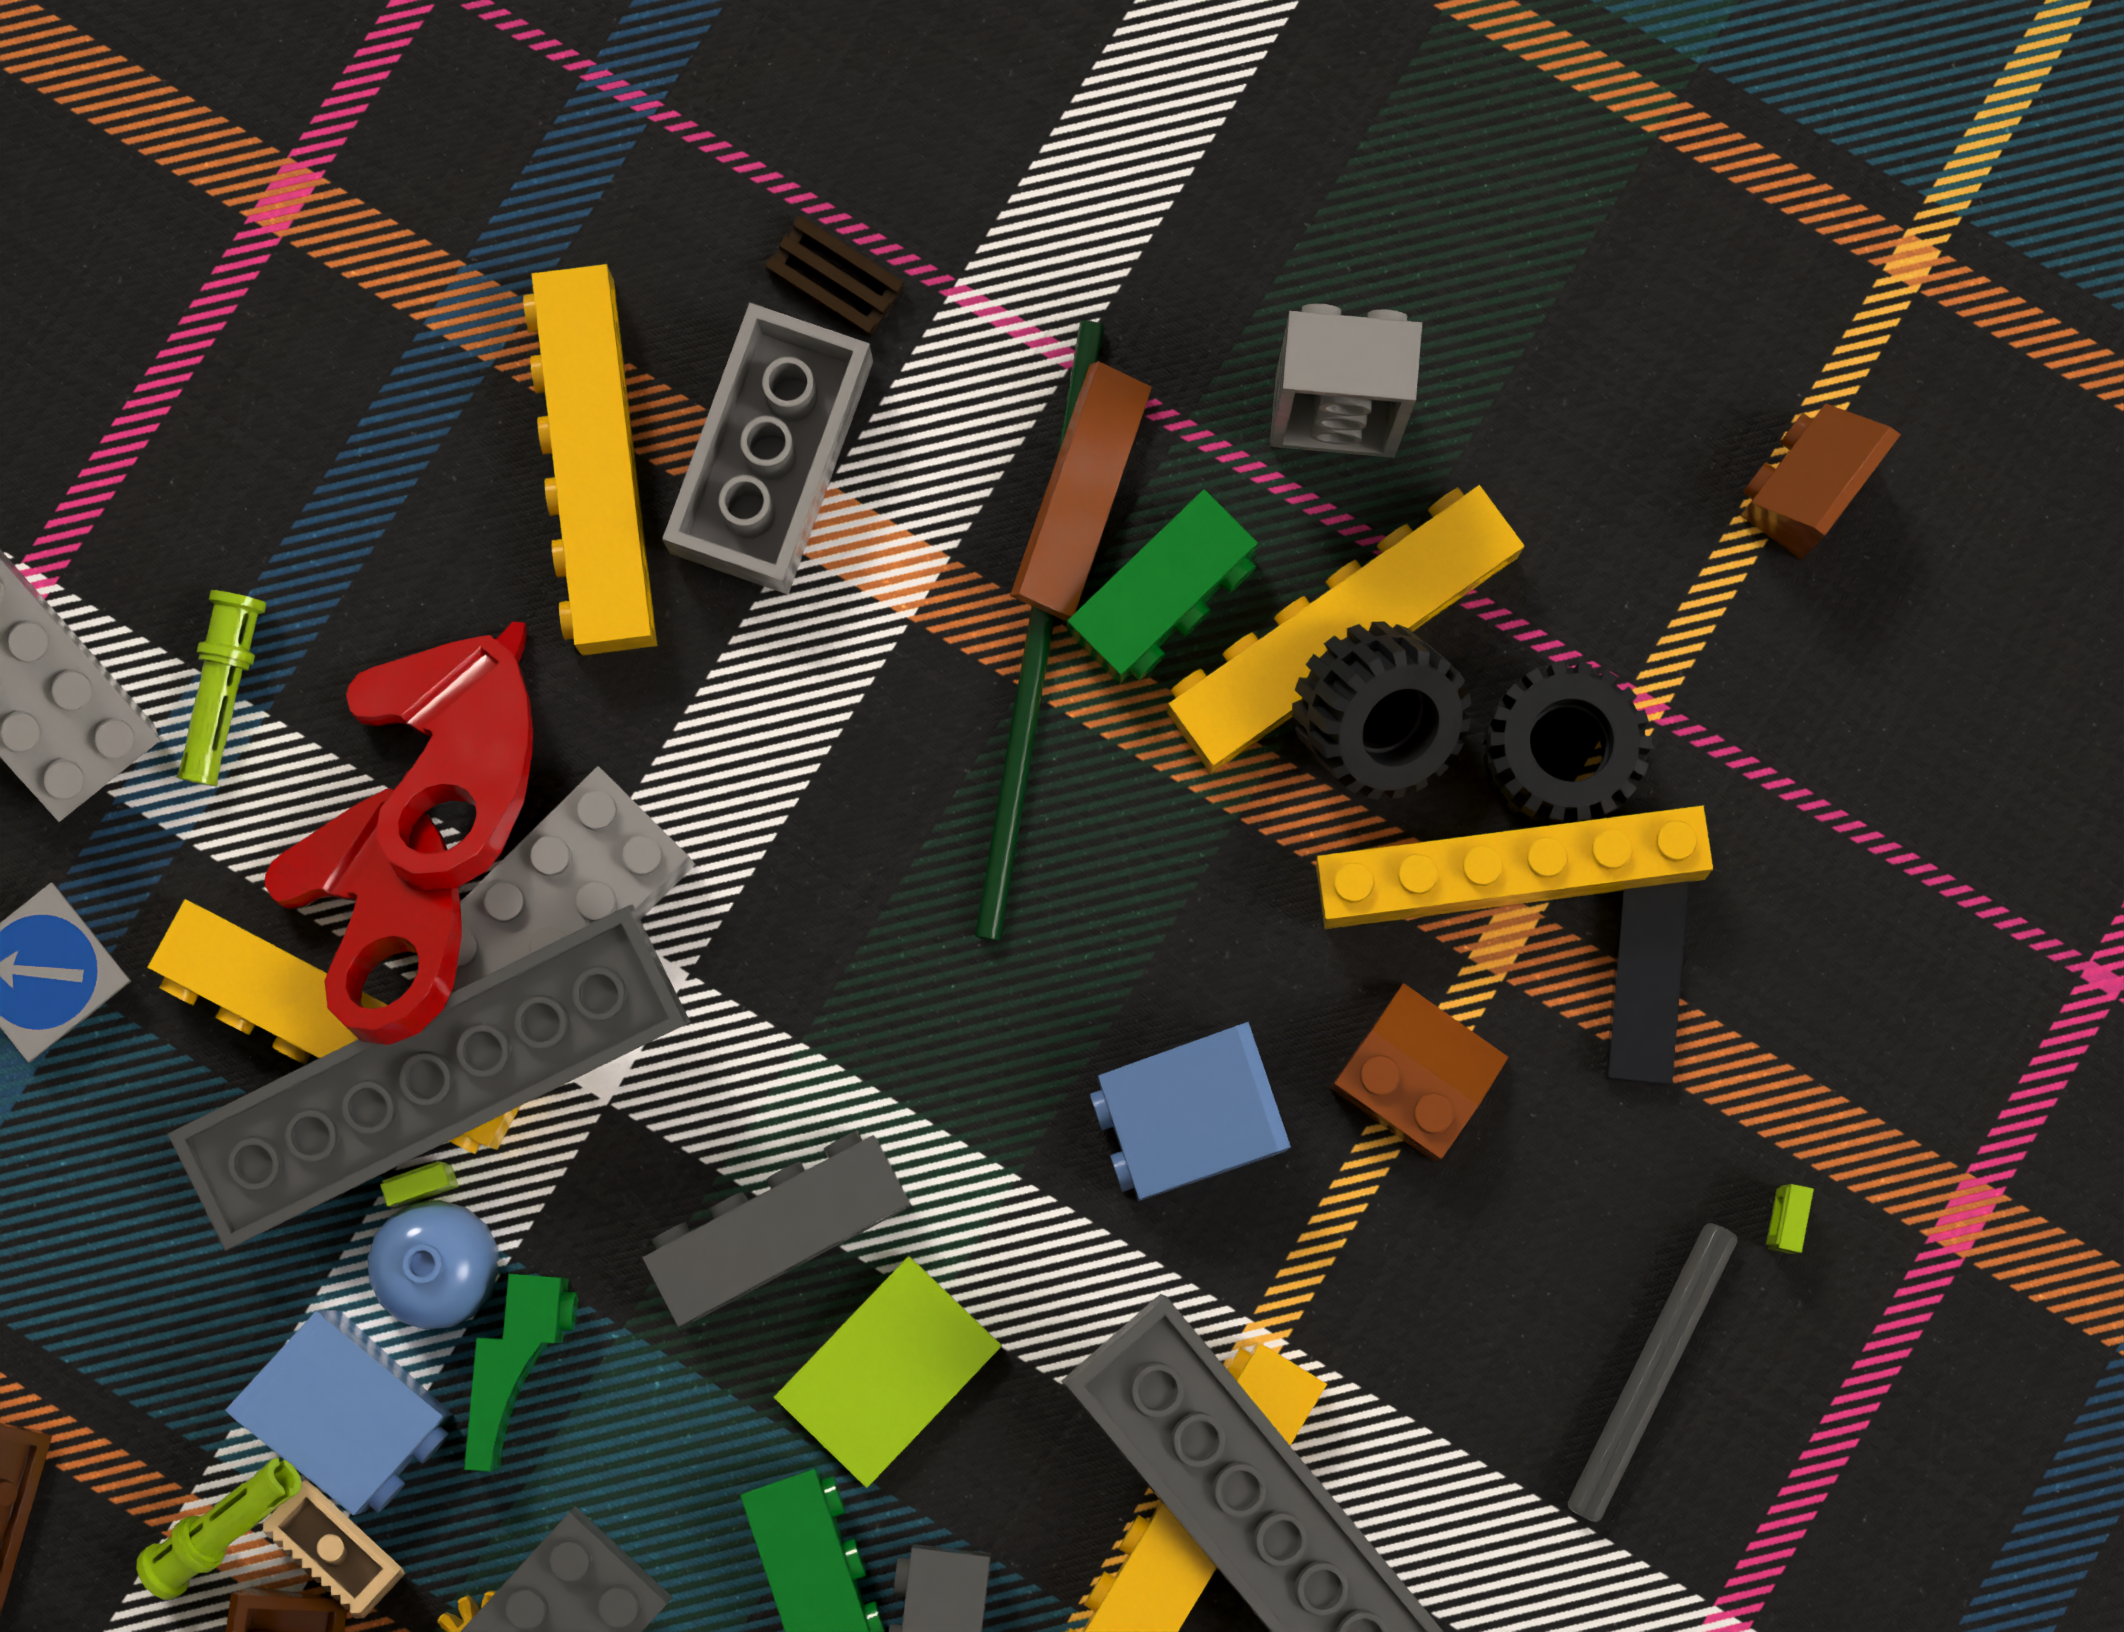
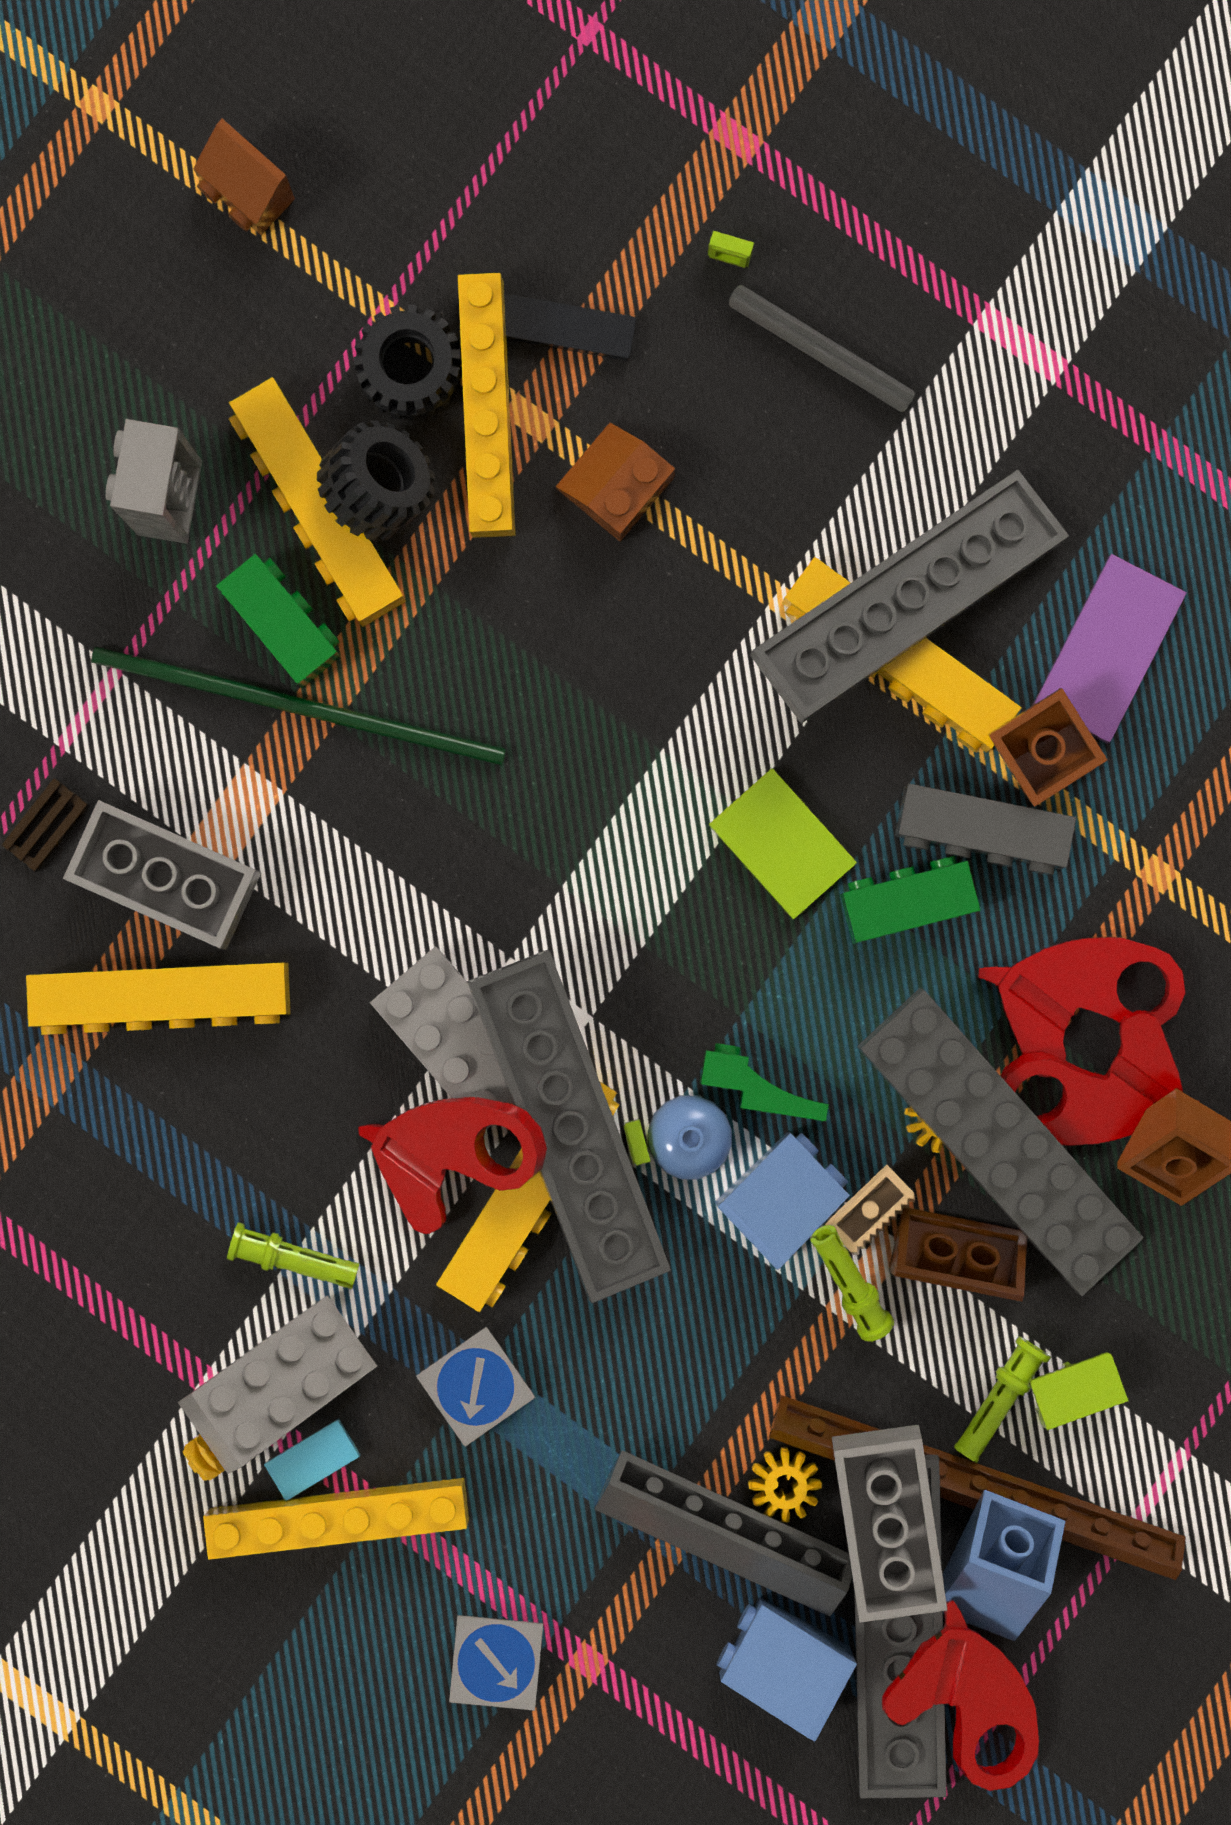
camera: 90 degrees left, 5 degrees up
red animal [346,621,533,890] -> none
dark grey brick [642,1131,912,1327] -> none
dark orange tile [1010,361,1152,620] -> none
medium blue slope [1090,1022,1291,1201] -> none

